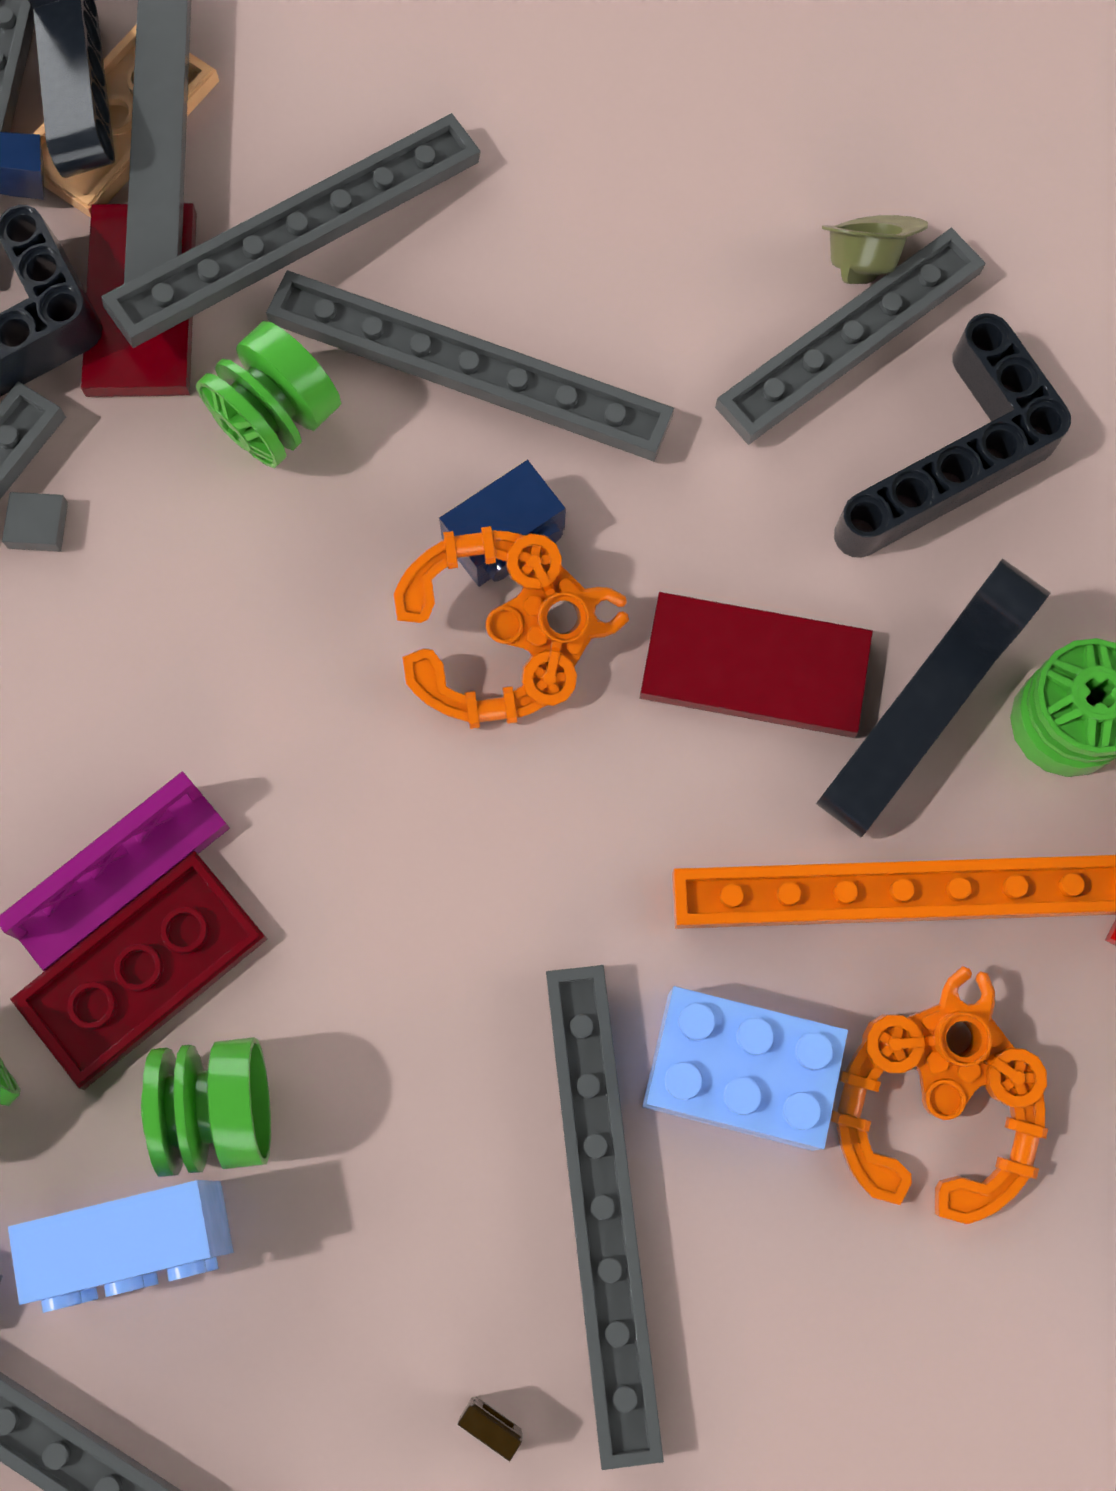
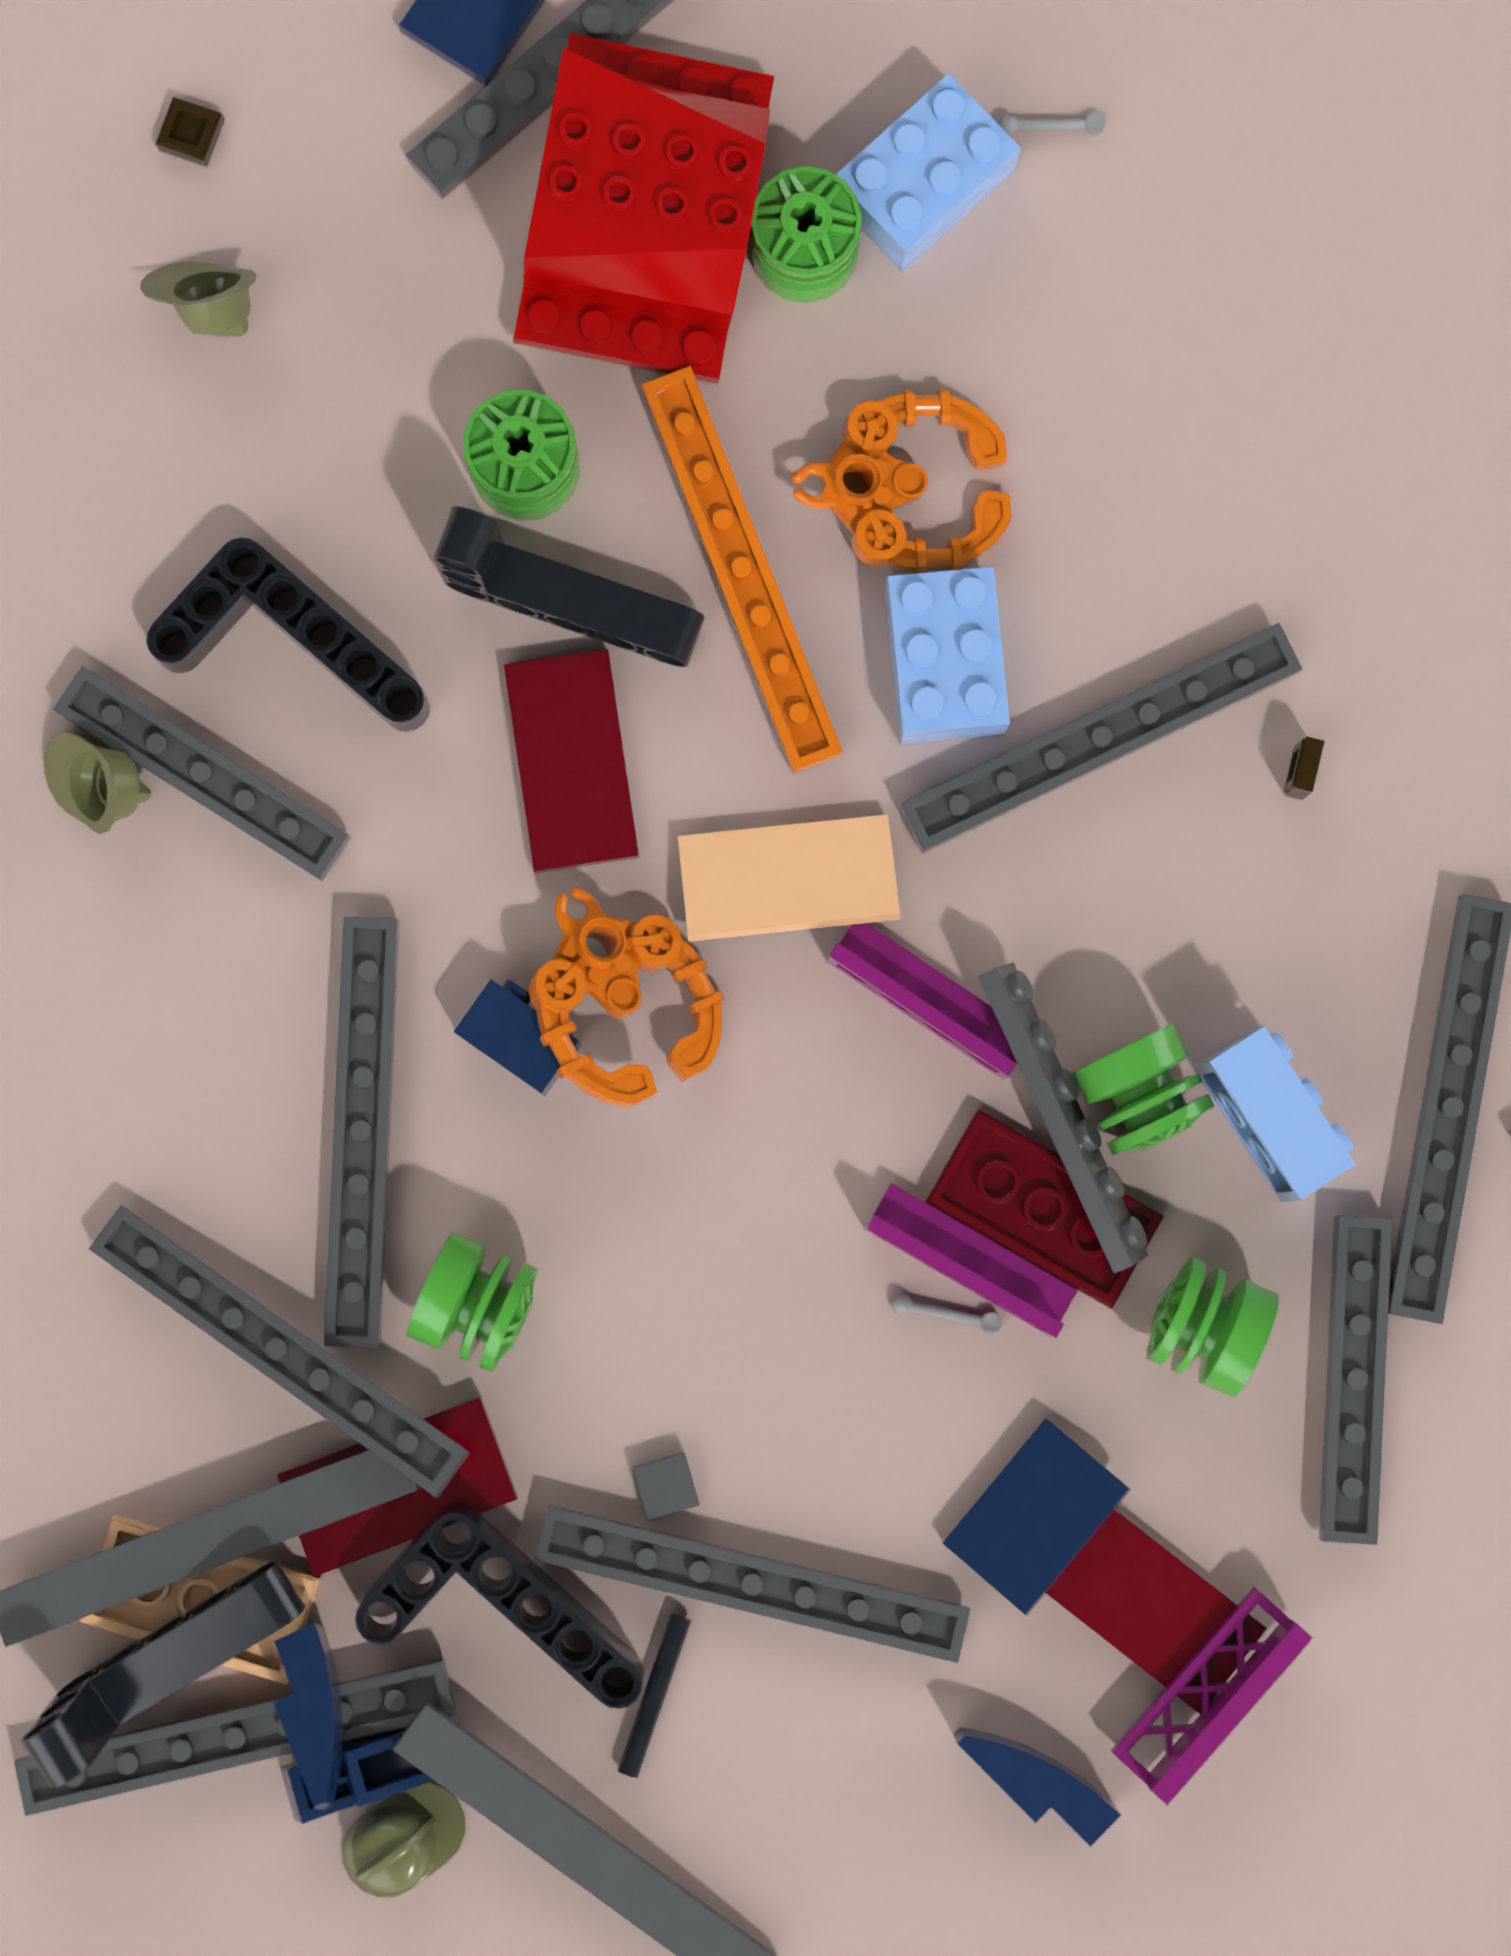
camera: 110 degrees left, 10 degrees up
none -> light nougat tile [678,814,900,942]
none -> magenta fence [827,923,1017,1080]
none -> light grey hinge [891,1294,1002,1333]
none -> dark grey plate [978,962,1148,1273]

